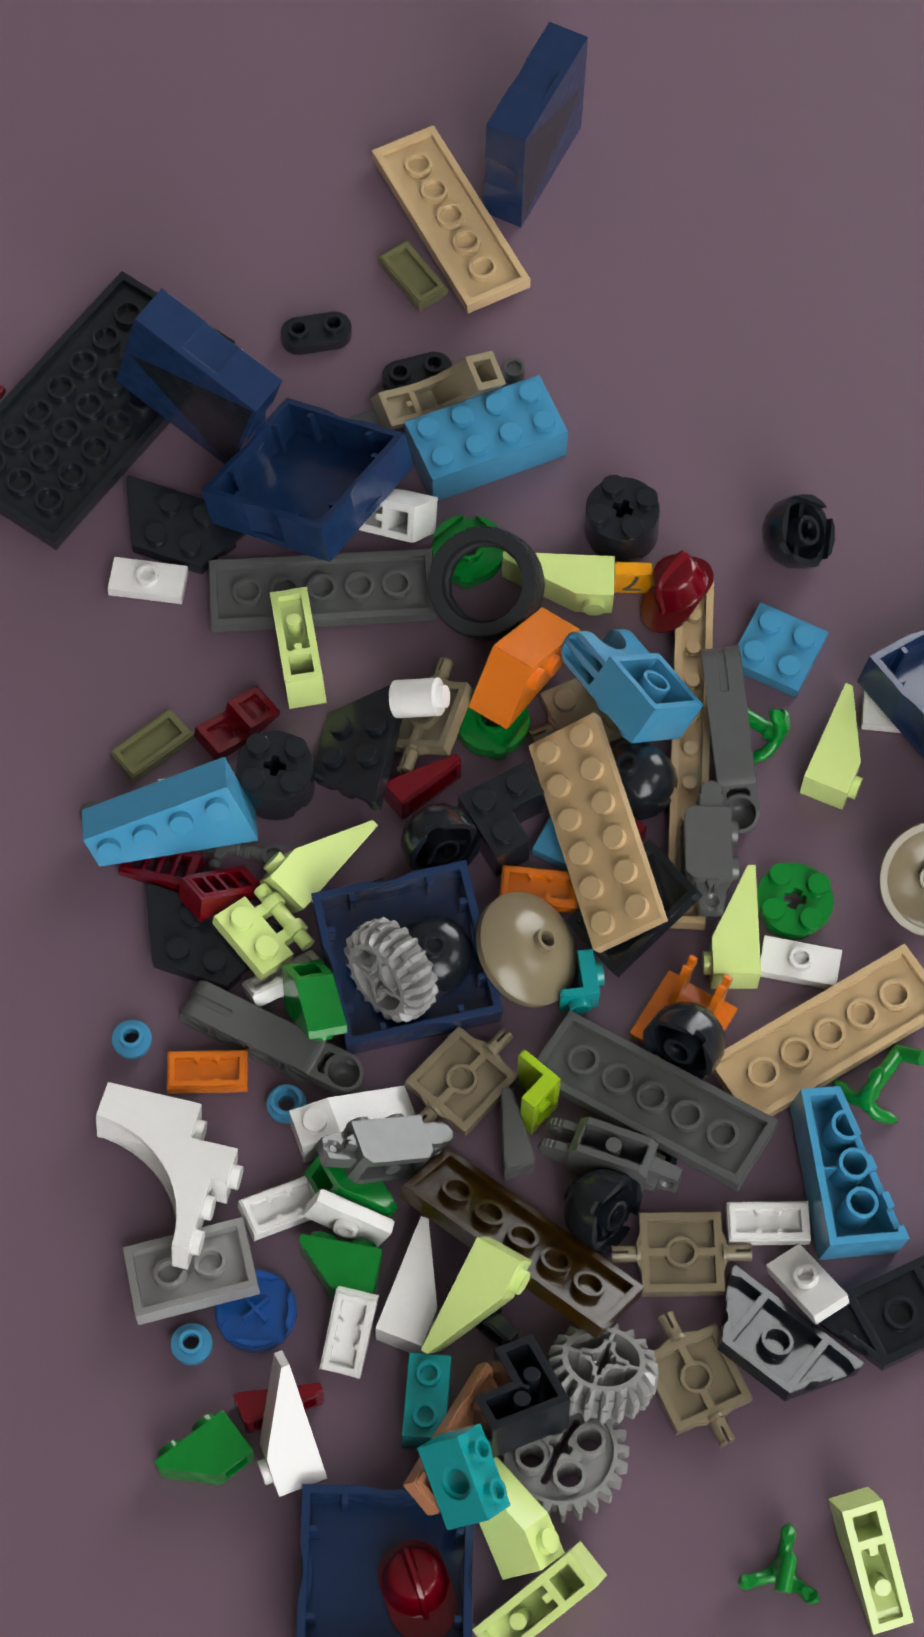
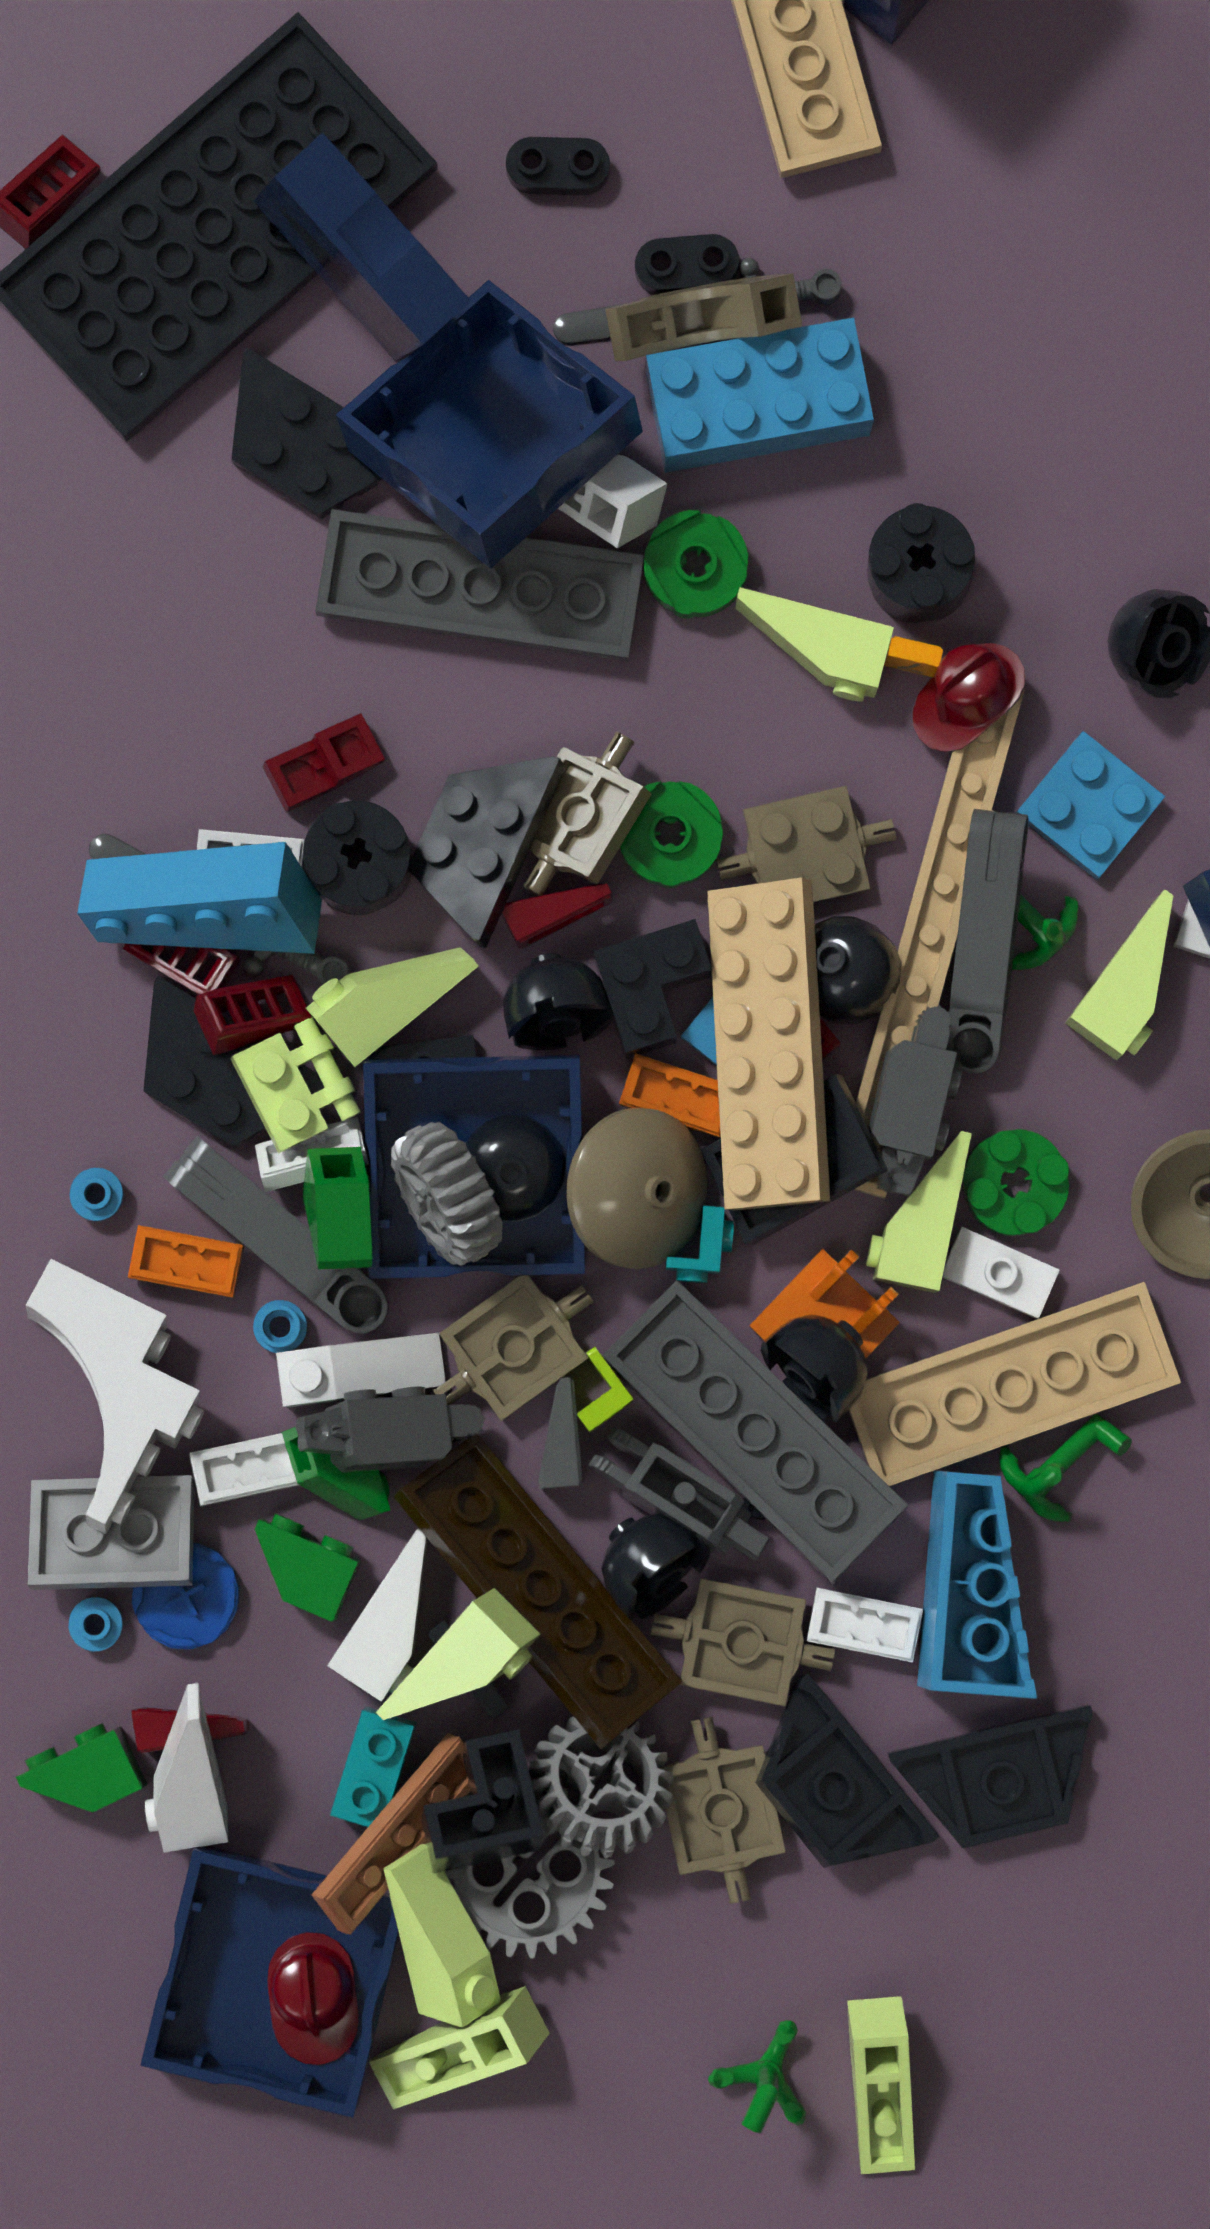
camera: 15 degrees right, 20 degrees up
white plate [108,557,189,604] -> none
olive tile [109,709,194,784] -> none
yellowish green slope [270,586,327,709] -> none
white plate [303,1189,395,1248] -> none
white plate [319,1286,379,1379] -> none
olive tile [378,240,448,312] -> none
white brick [389,677,450,718] -> none
teal brick [417,1423,511,1530] -> none
black tyre [428,526,545,641] -> none
orange wedge [468,607,580,729] -> none
dark azure brick [561,629,704,743] -> none
white plate [766,1244,849,1325] -> none

